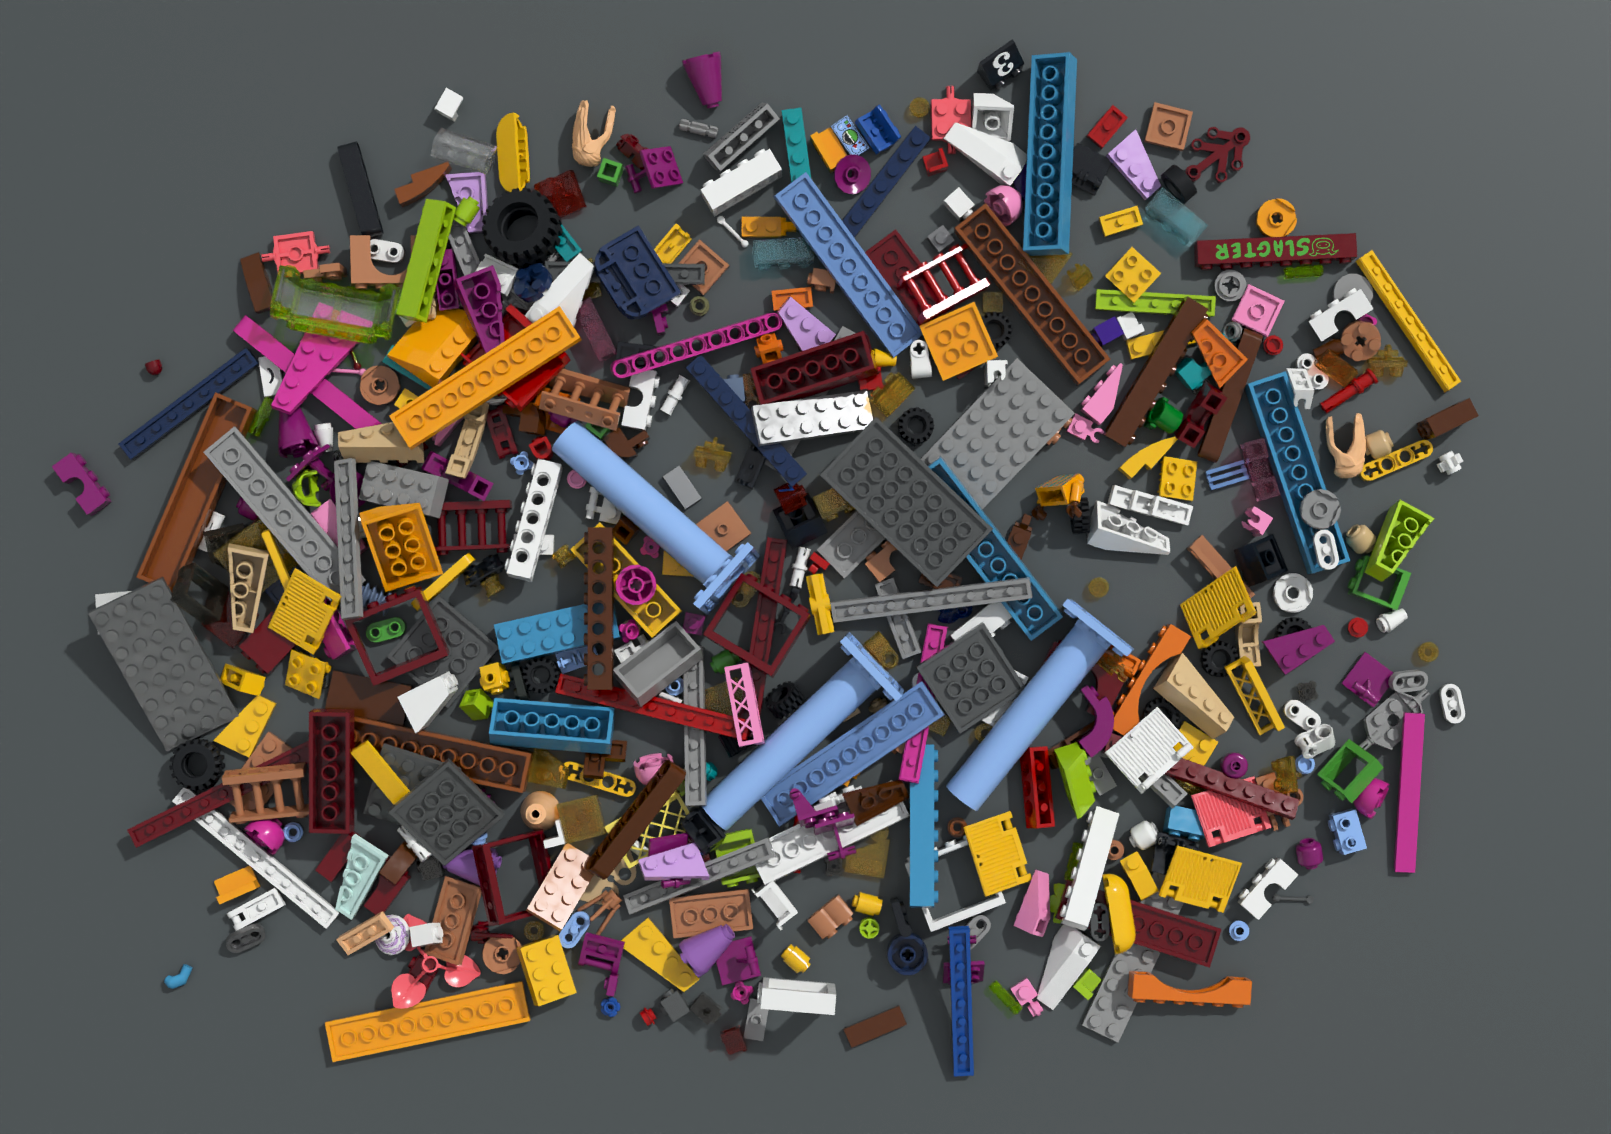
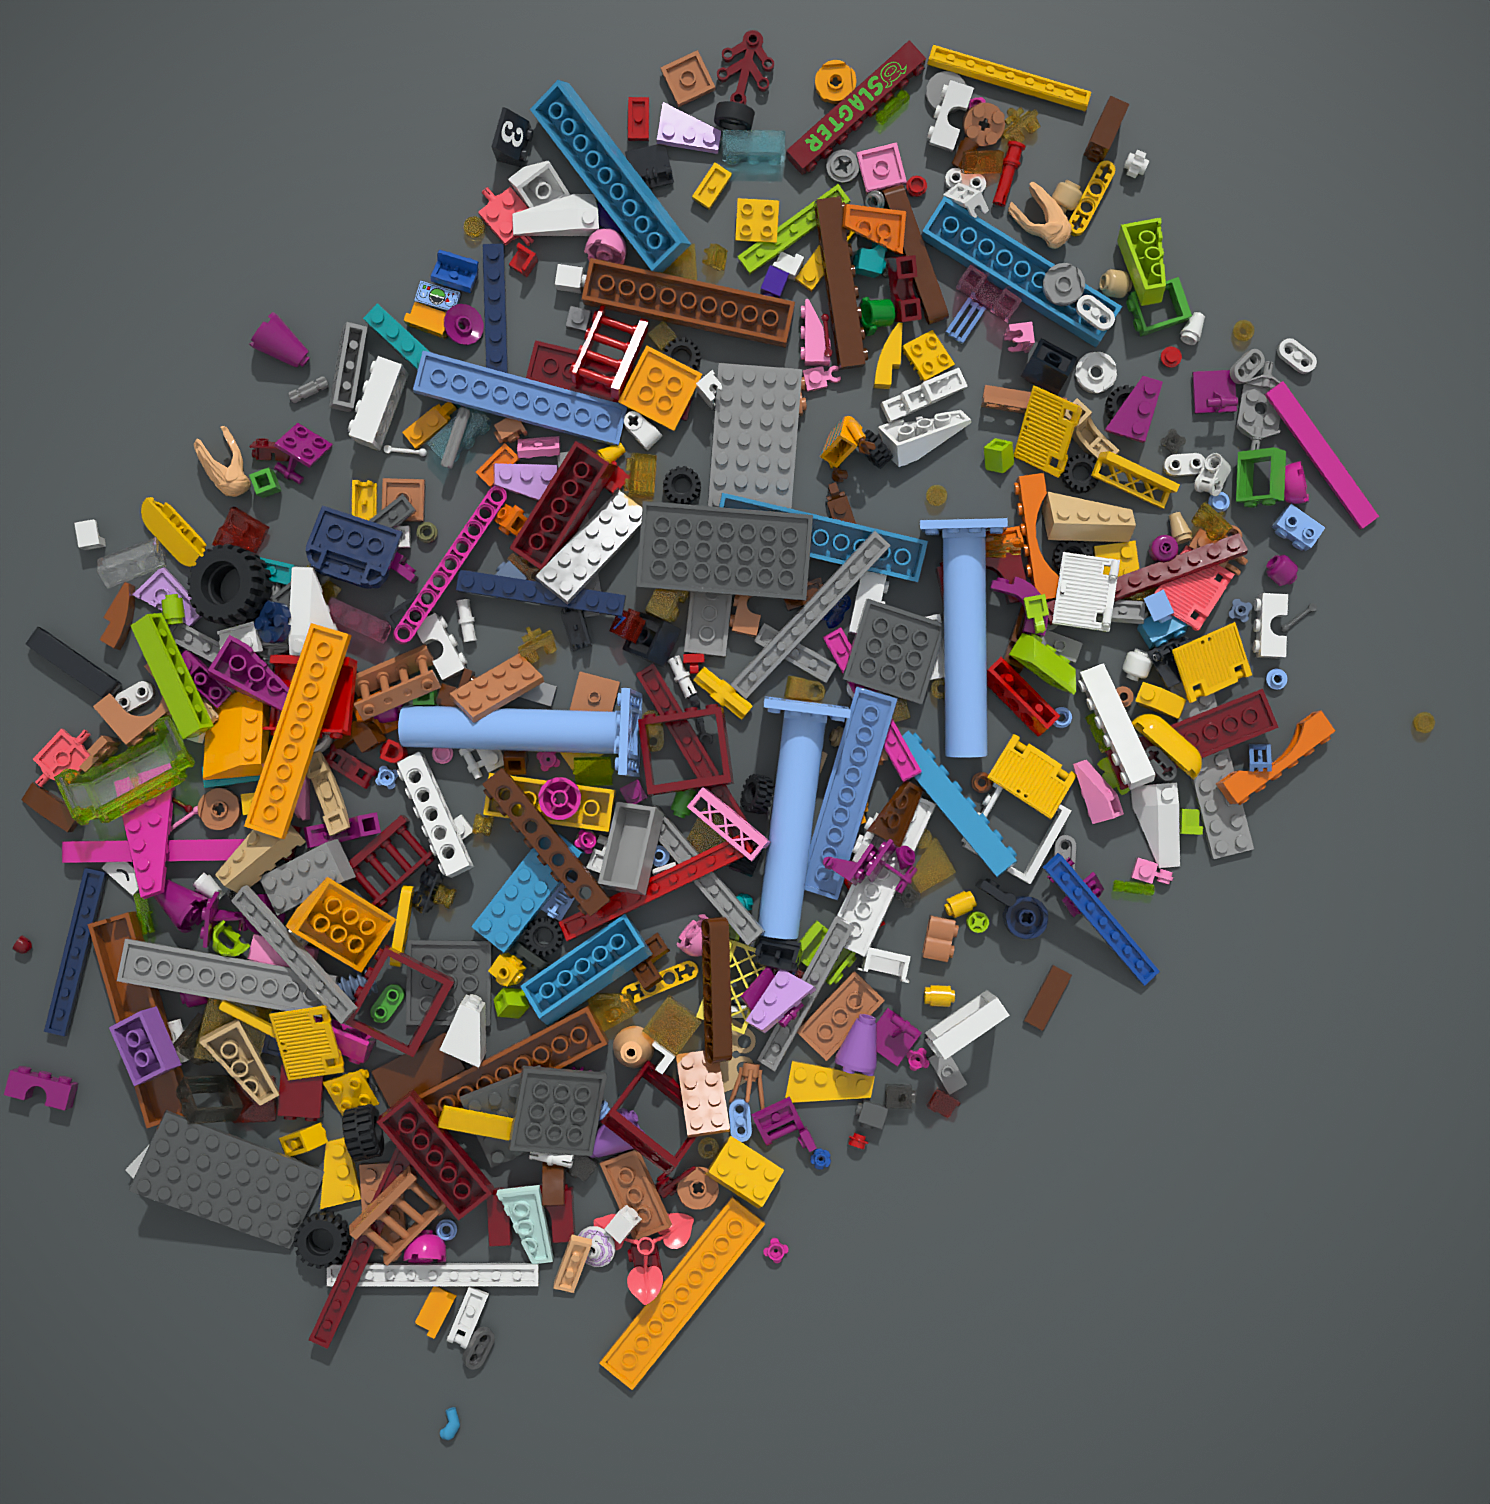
camera: 30 degrees left, 0 degrees up
none -> medium lavender brick [109,1006,182,1086]
none -> black tyre [342,1104,384,1162]
none -> light grey axle [441,407,470,469]
none -> nougat plate [450,653,544,723]
none -> bright pink plate [517,436,560,458]
none -> clear neon green piece [573,757,614,786]
none -> dark pink plate [763,1238,789,1263]
none -> dark red hinge [821,314,832,358]
none -> magenta plate [895,845,915,870]
none -> lime panel [984,438,1014,473]
none -> lime plate [1023,594,1049,634]
none -> light blue plate [1053,707,1072,728]
none -> light blue brick [1144,589,1174,623]
none -> tan cone [1168,512,1192,545]
none -> sand blue plate [1228,599,1252,622]
none -> medium blue tile [1249,744,1272,771]
none -> clear yellow plate [1413,712,1435,733]

